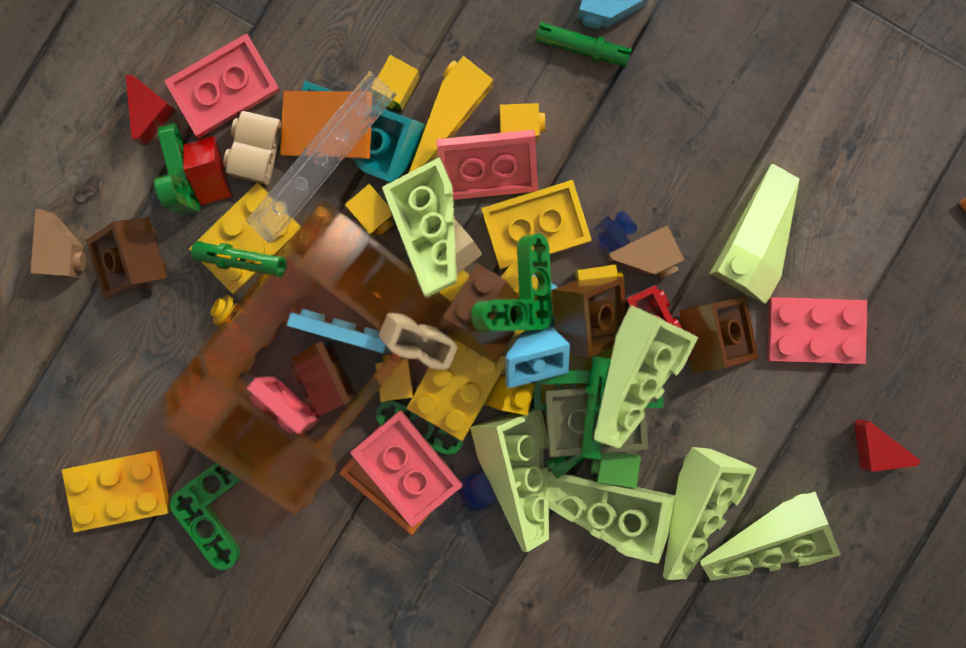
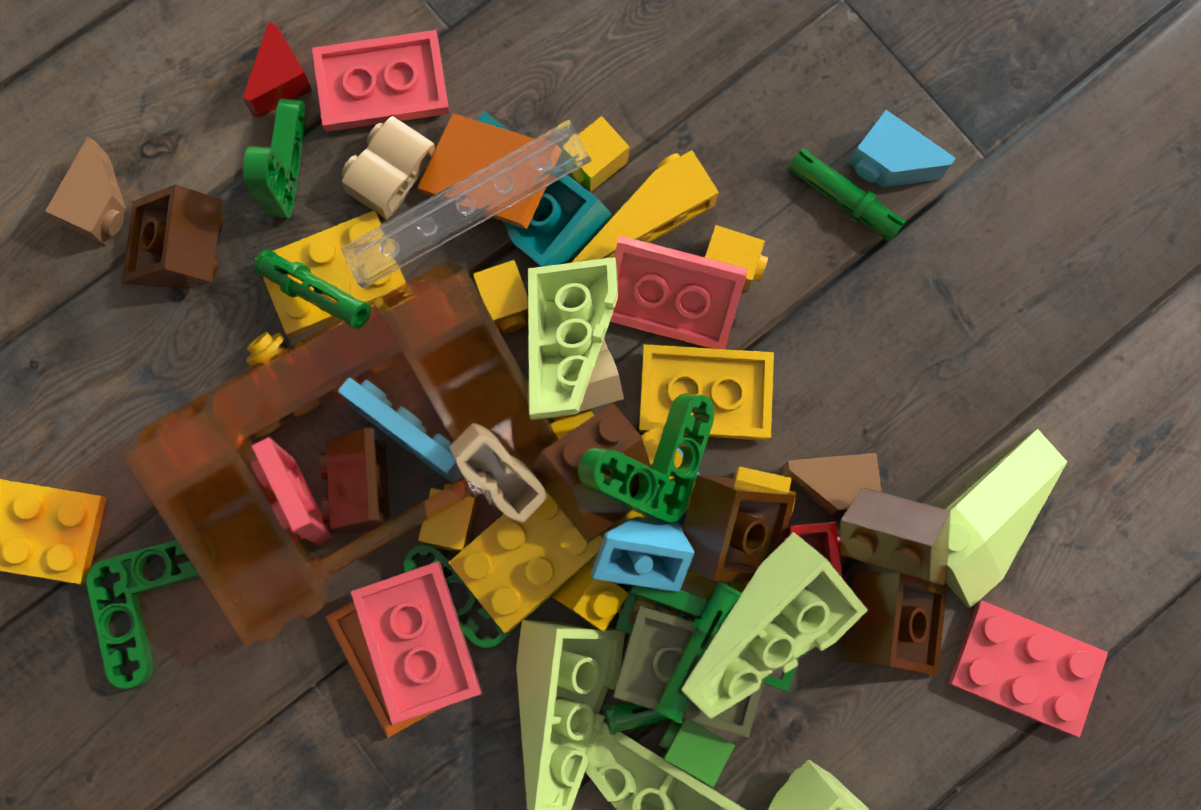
camera: 10 degrees right, 10 degrees down
red slope [183,136,233,206] -> none
clear blue piece [457,473,497,512] -> none
clear blue piece [592,211,638,253] -> none
none -> slope [841,487,951,585]

